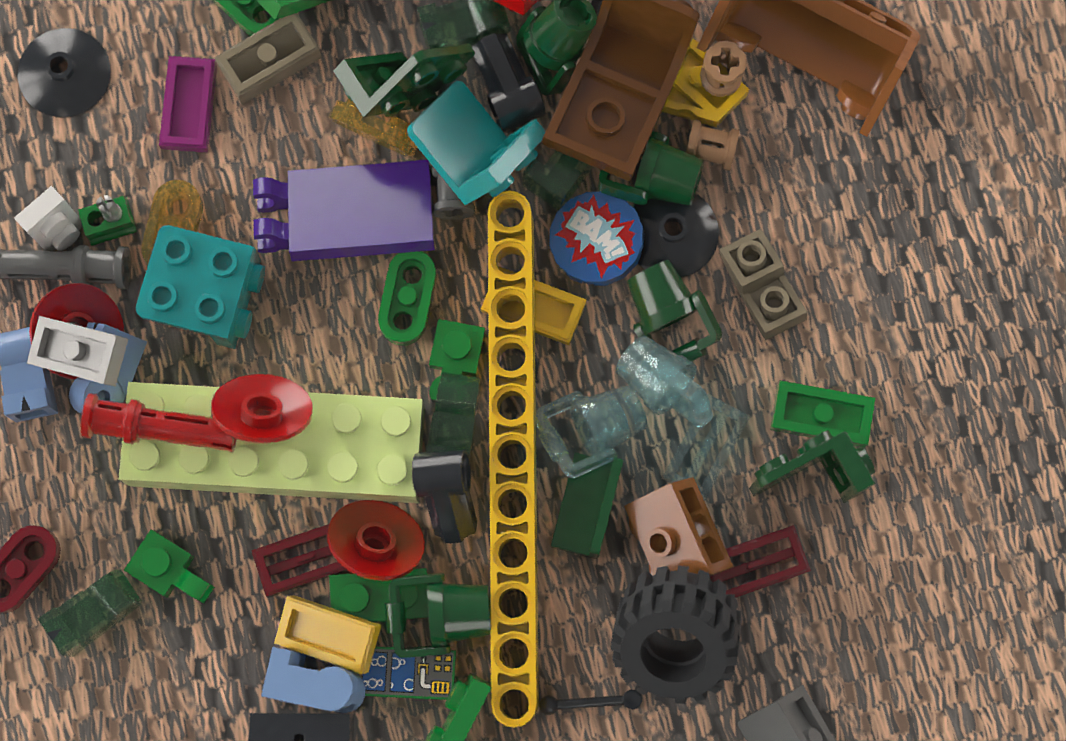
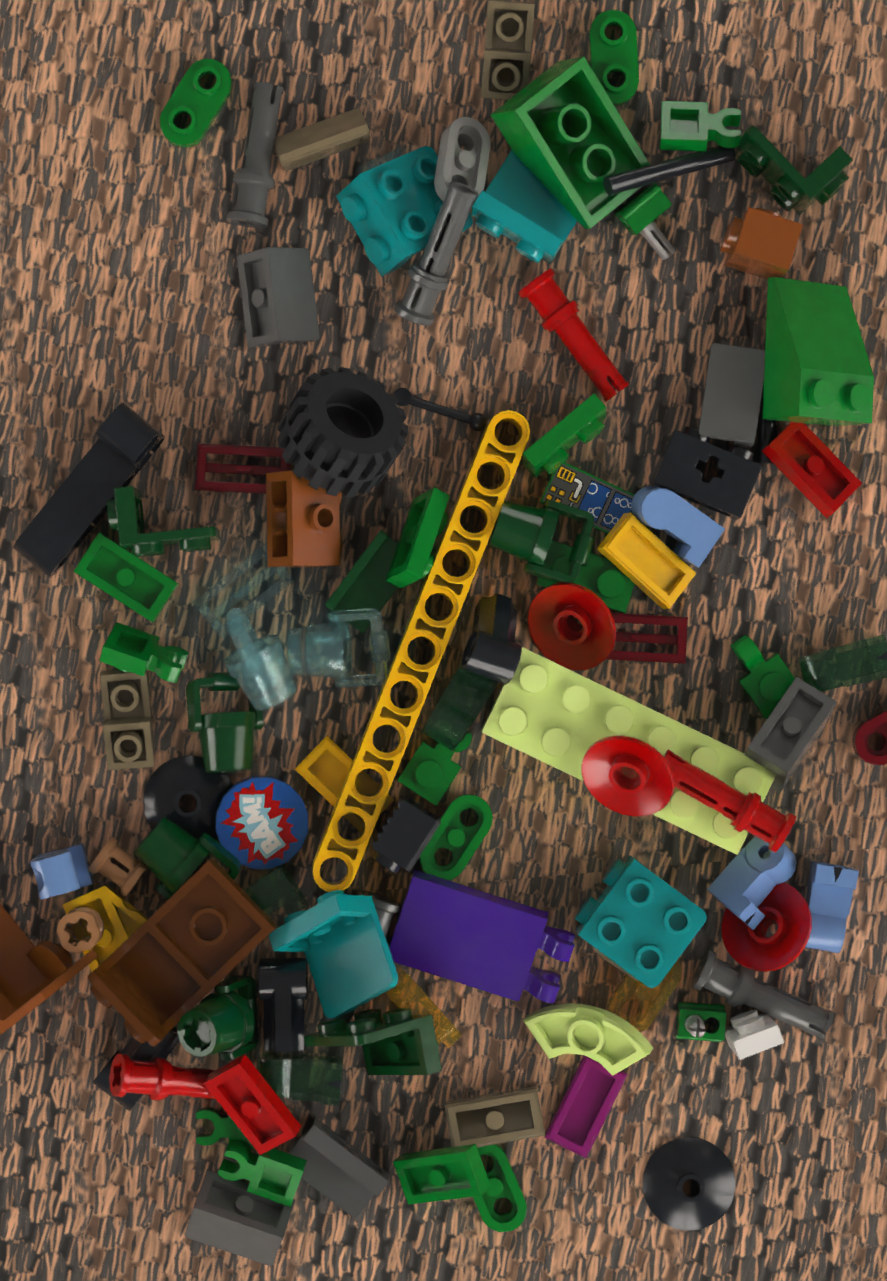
camera: 155 degrees left, 10 degrees up
plate [27,316,128,387] -> none
none -> black beam [13,403,165,578]
none -> medium blue leg [30,843,94,900]
none -> green plate [99,622,189,683]
none -> black brick [372,796,441,873]
none -> green plate [385,487,450,589]
none -> yellowish green tile [523,1003,654,1076]
none -> dark grey panel [745,677,837,793]

